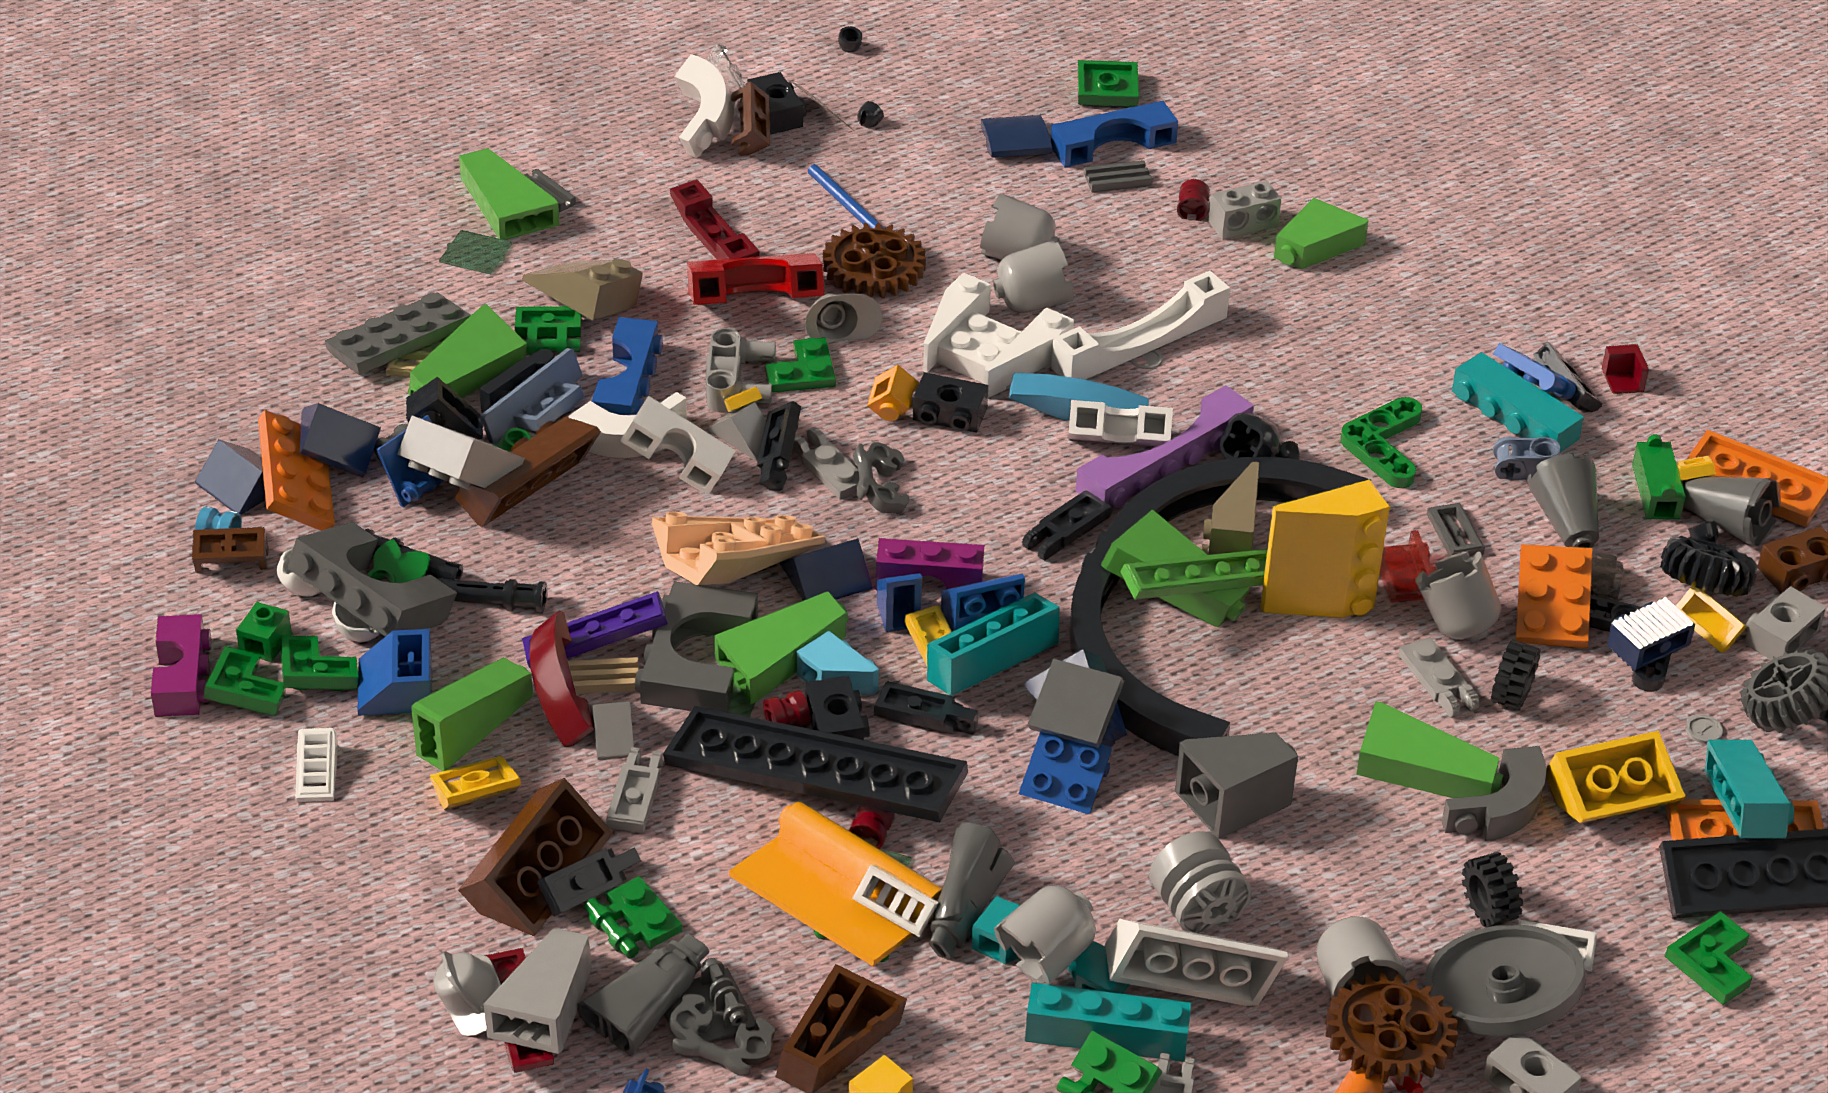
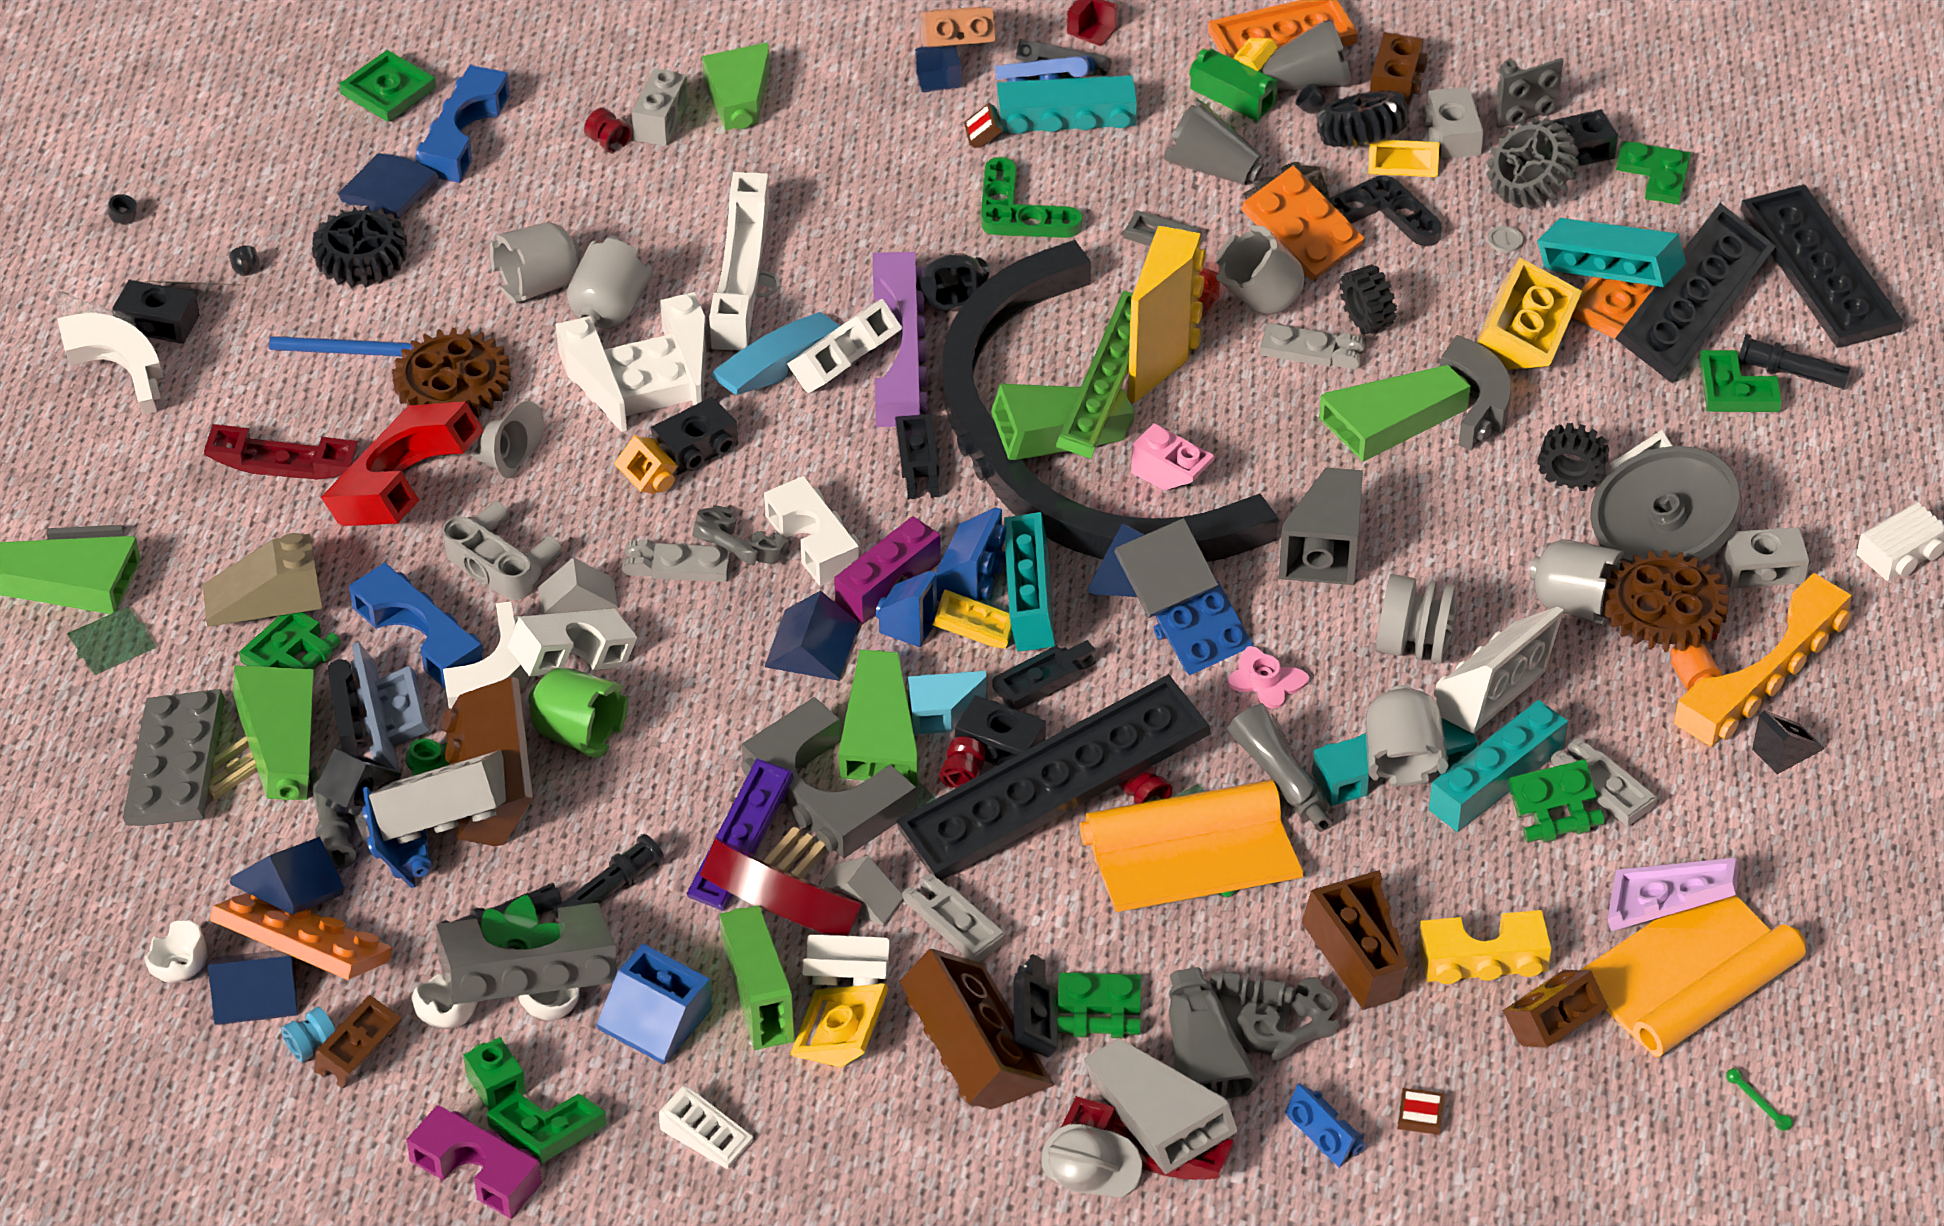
camera: 50 degrees left, 5 degrees up
green plate [280,635,358,691] -> none
light nougat wedge [652,512,826,585] -> none
yellow tile [724,386,762,413] -> none
reddish brown hinge [731,81,770,156] -> none
black hinge [756,401,801,491] -> none
green plate [765,337,836,393] -> none
white slope [852,864,939,937] -> none
dark grey tile [1084,160,1152,193] -> none
dark tan slope [1201,462,1259,555] -> none
sand blue piece [1493,437,1561,480] -> none
brick [1607,597,1696,671] -> none
none -> white hair [145,920,208,983]
none -> black gear [312,206,408,288]
none -> bright green cylinder [528,667,628,758]
none -> white arch [764,476,862,586]
none -> white bracket [803,935,890,986]
none -> dark blue panel [915,45,961,93]
none -> nougat window [919,6,995,47]
none -> reddish brown tile [964,102,1003,148]
none -> bright pink slope [1131,423,1214,490]
none -> bright pink animal [1228,646,1309,708]
none -> black pin [1738,333,1850,390]

